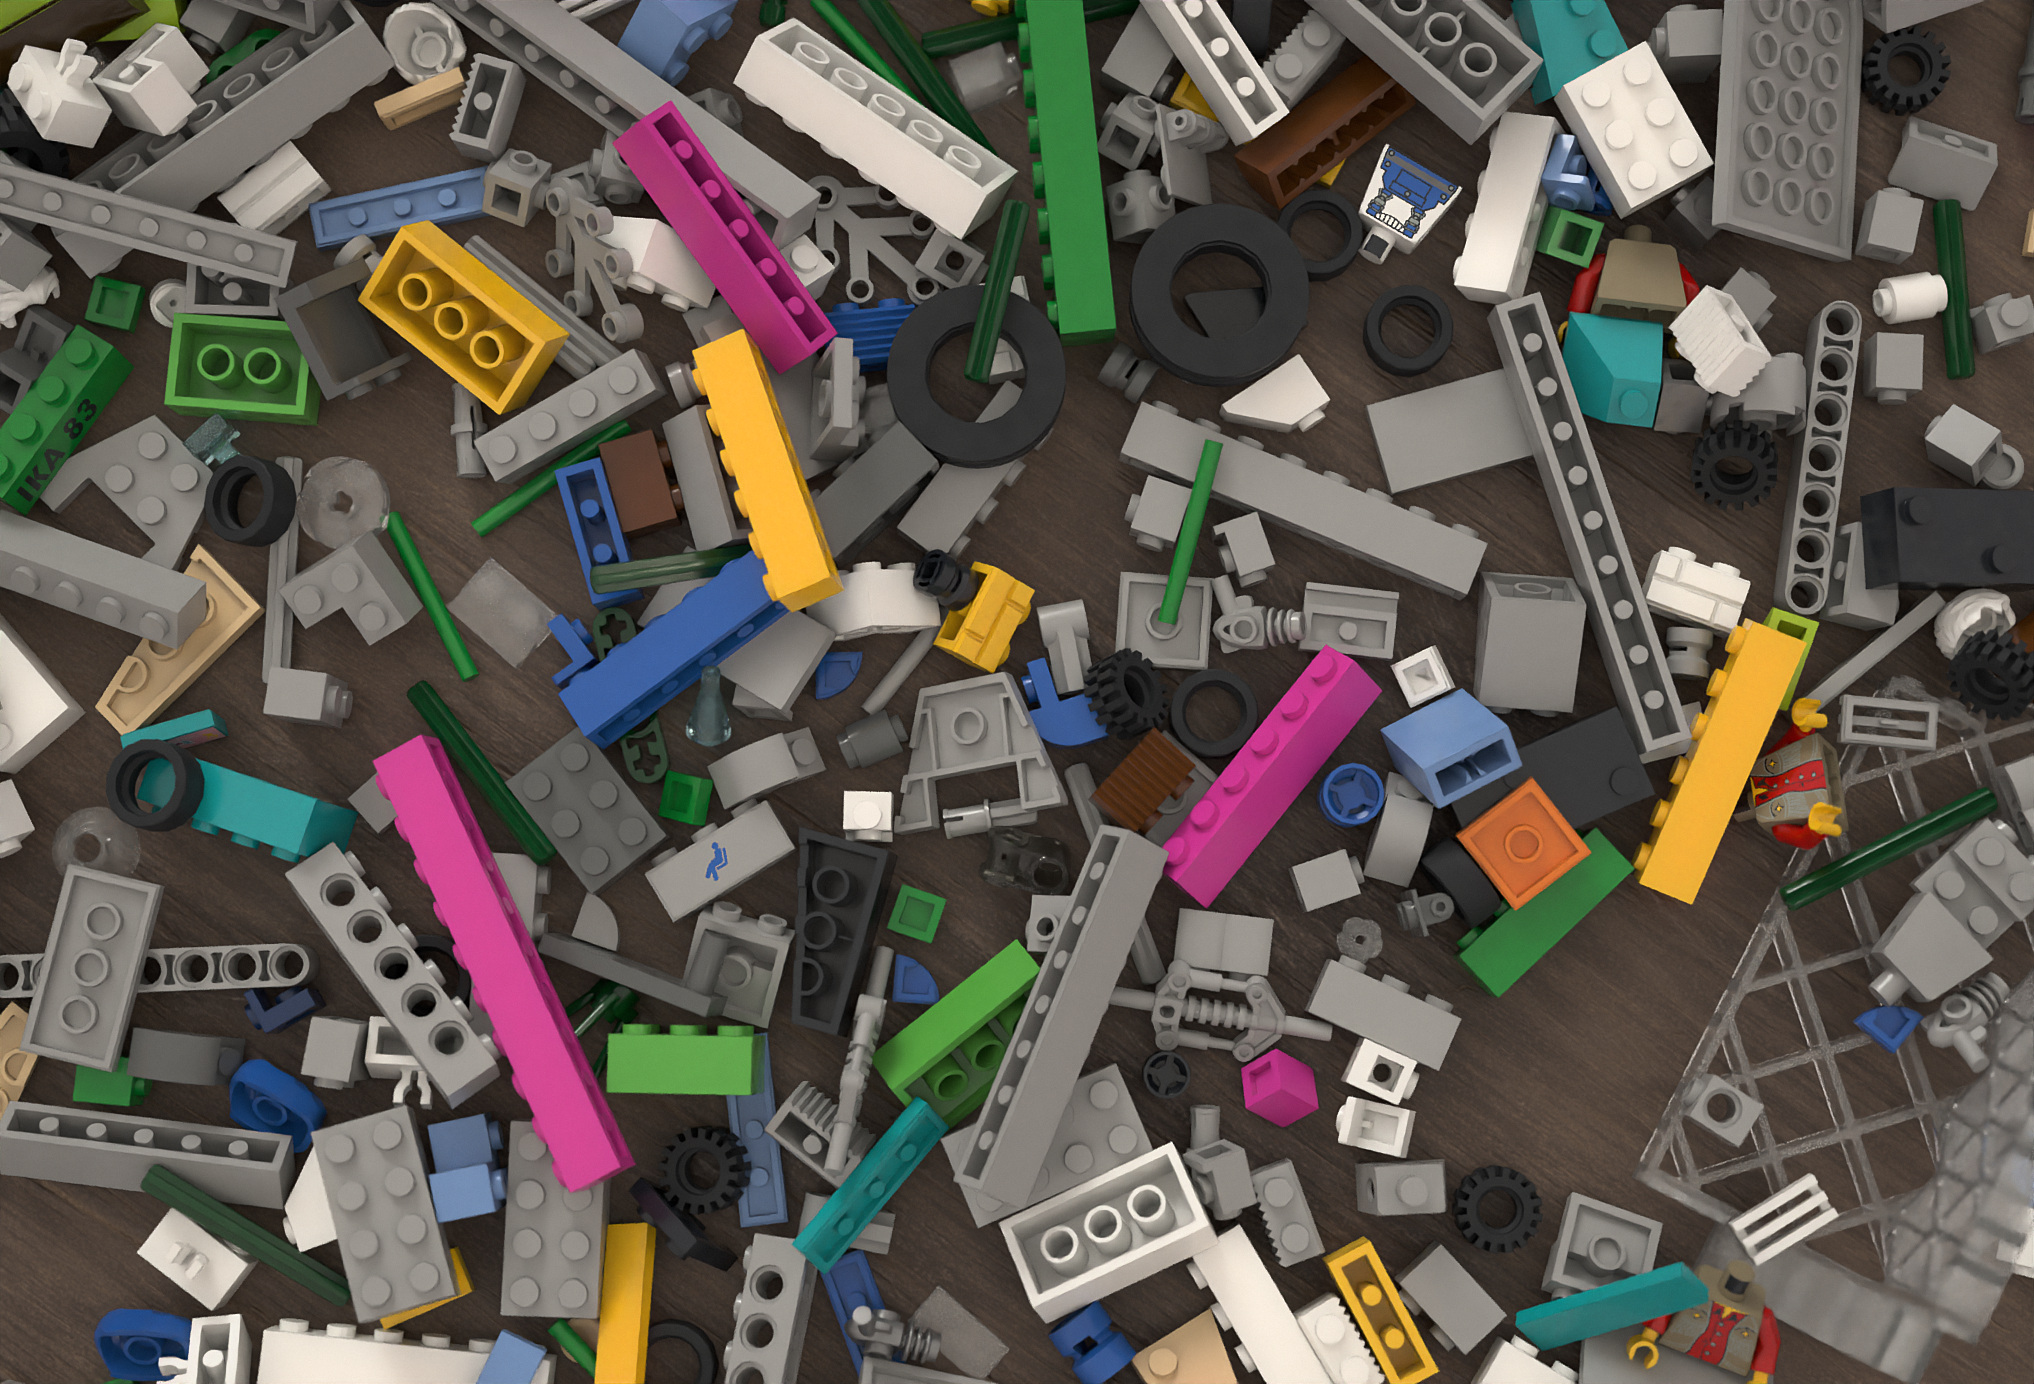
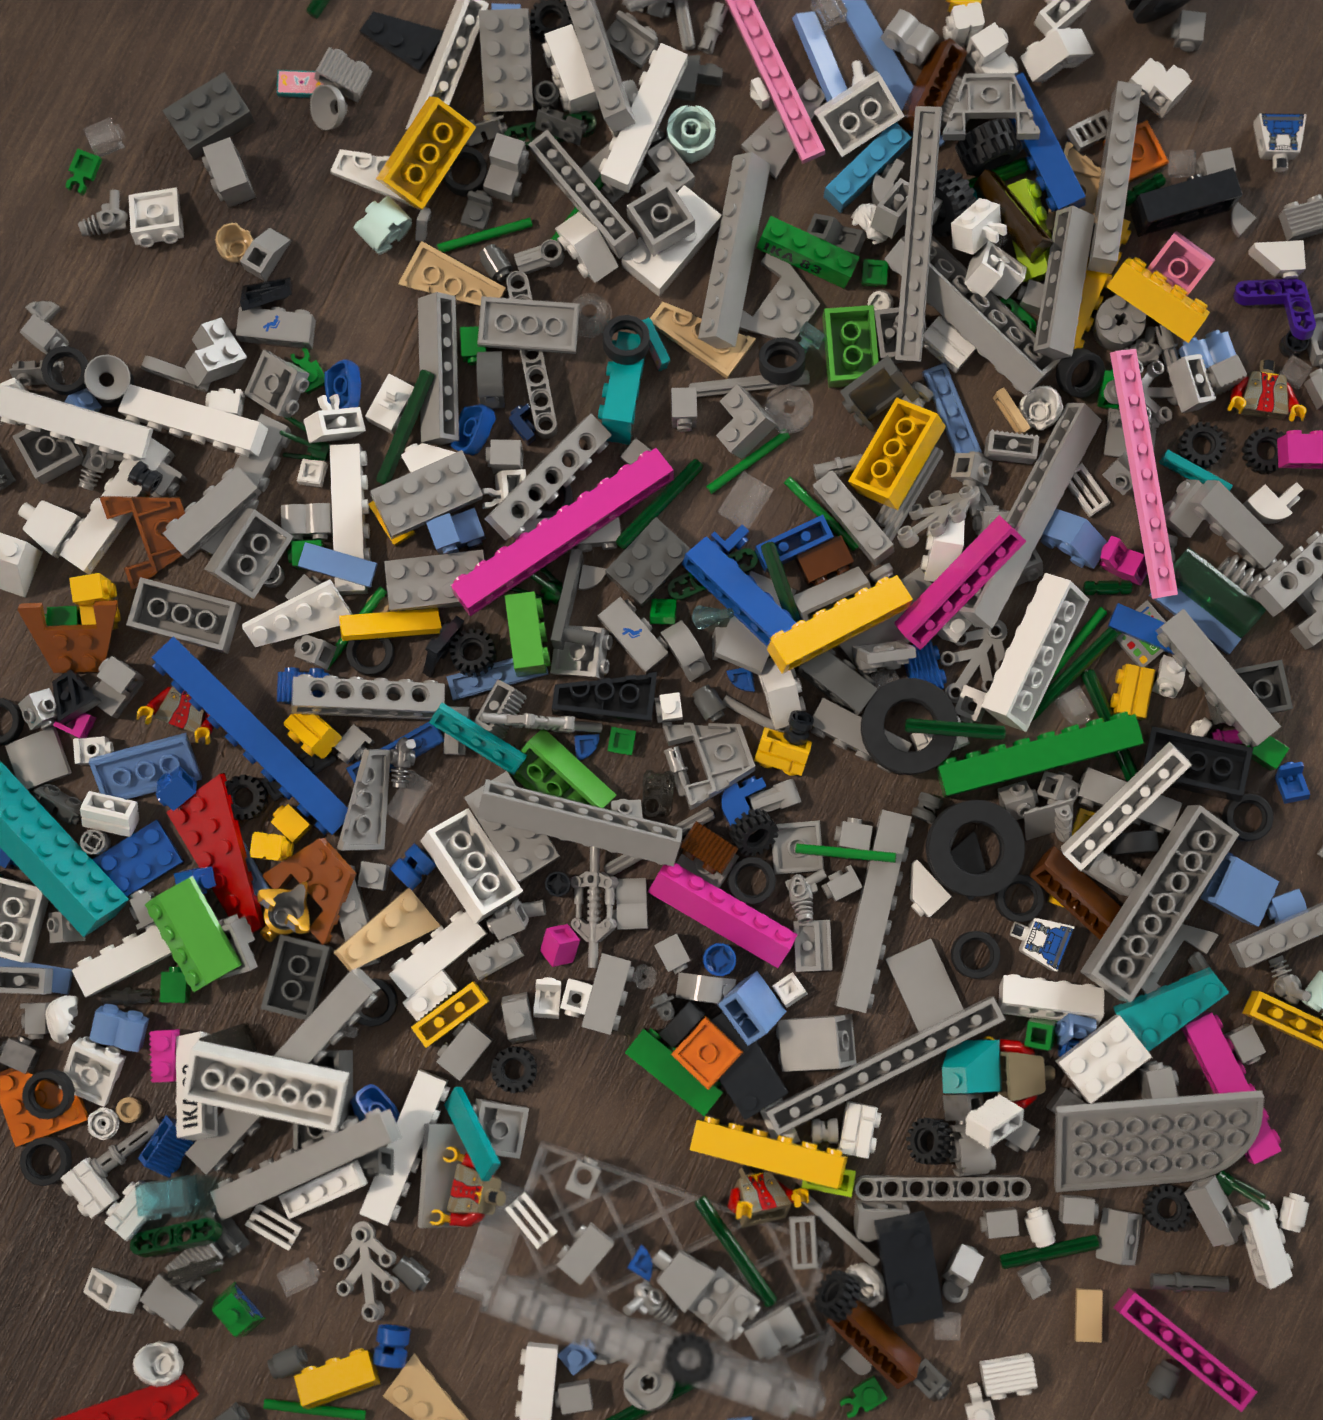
camera: 80 degrees right, 0 degrees up
none -> light grey brick [557,1222,614,1285]

